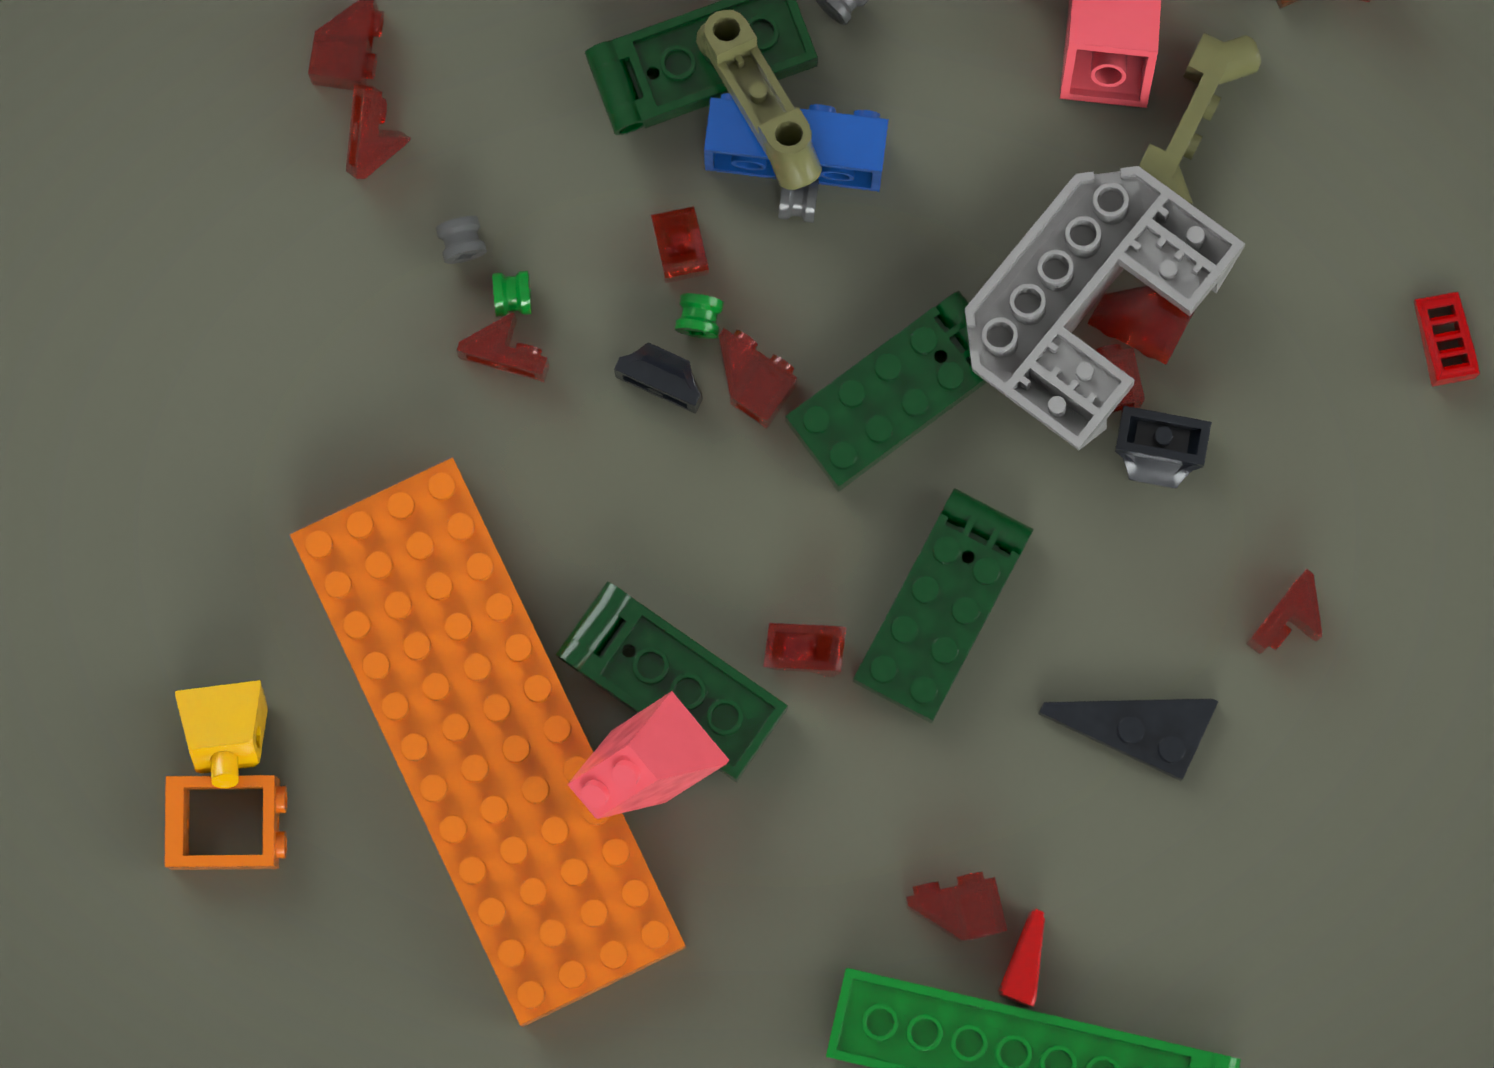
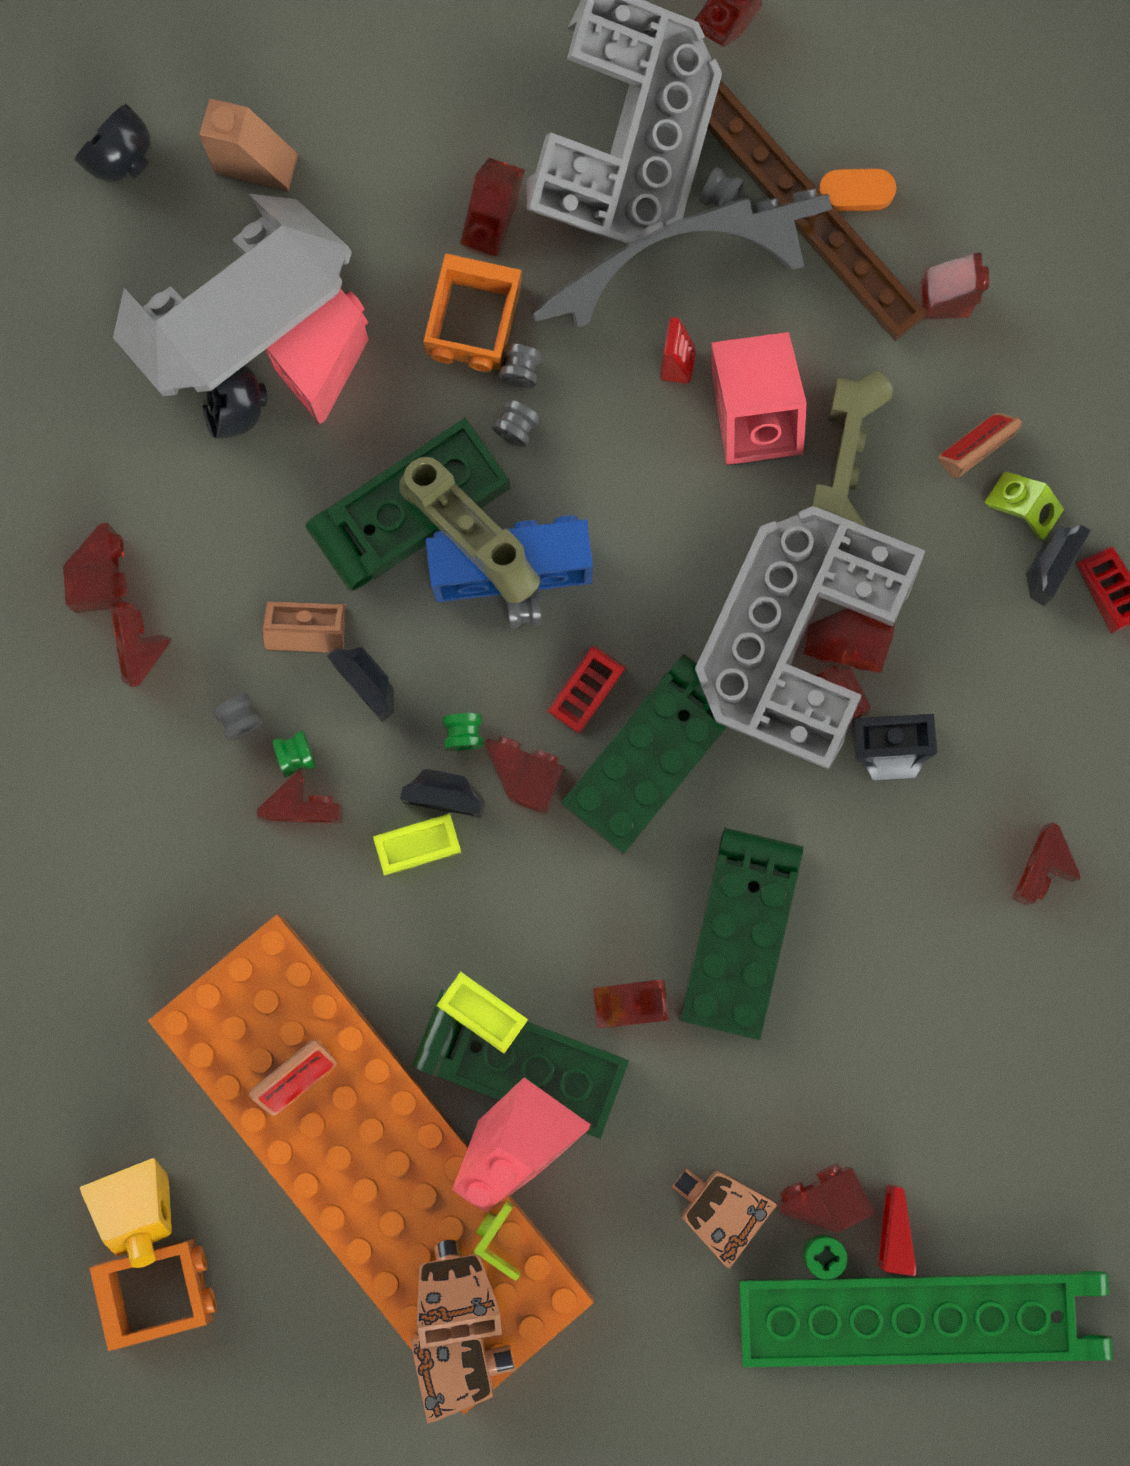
camera: 15 degrees left, 0 degrees up
clear red slope [651,206,709,283] -> none
black wing [1039,699,1219,781] -> none
none -> slope [248,1039,337,1116]
none -> nougat slope [262,601,346,653]
none -> black slope [327,647,394,722]
none -> neon yellow tile [373,813,462,876]
none -> torso [410,1333,515,1424]
none -> nougat torso [417,1240,502,1349]
none -> neon yellow tile [436,971,528,1054]
none -> lime bracket [474,1200,521,1281]
none -> red slope [547,645,627,734]
none -> torso [672,1168,777,1269]
none -> green wheel [802,1234,848,1280]
none -> slope [937,413,1022,480]
none -> lime bracket [985,471,1064,540]
none -> black slope [1026,525,1091,606]

